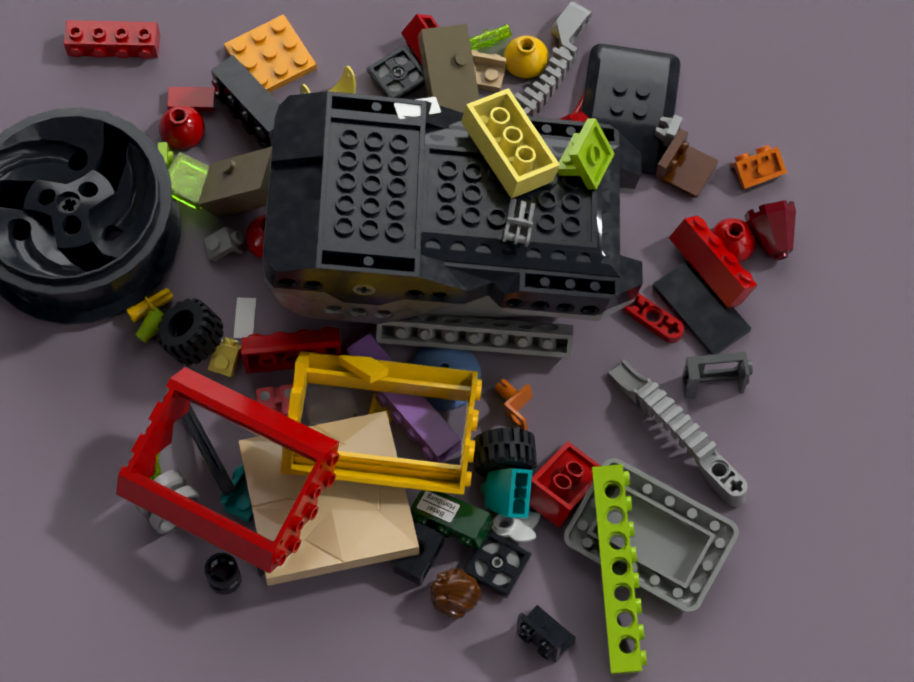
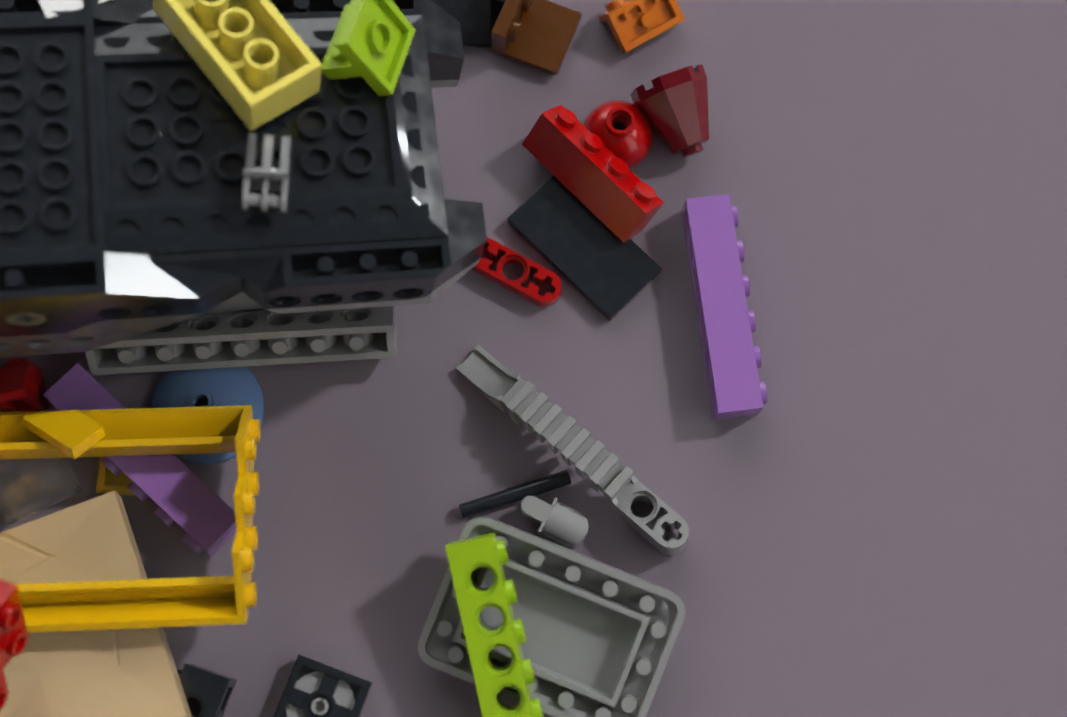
camera: 15 degrees left, 10 degrees up
dark green brick [410,490,494,549] -> none
black tyre [473,427,537,477] -> none
teal torso [481,468,532,518] -> none
white plate [492,511,540,542] -> none
orange bracket [494,379,533,430] -> none
red slope [529,441,601,528] -> none
dark grey window [682,352,753,399] -> none
none -> black bar [459,470,571,519]
none -> light grey arm [520,496,588,547]
none -> medium lavender brick [681,194,767,420]

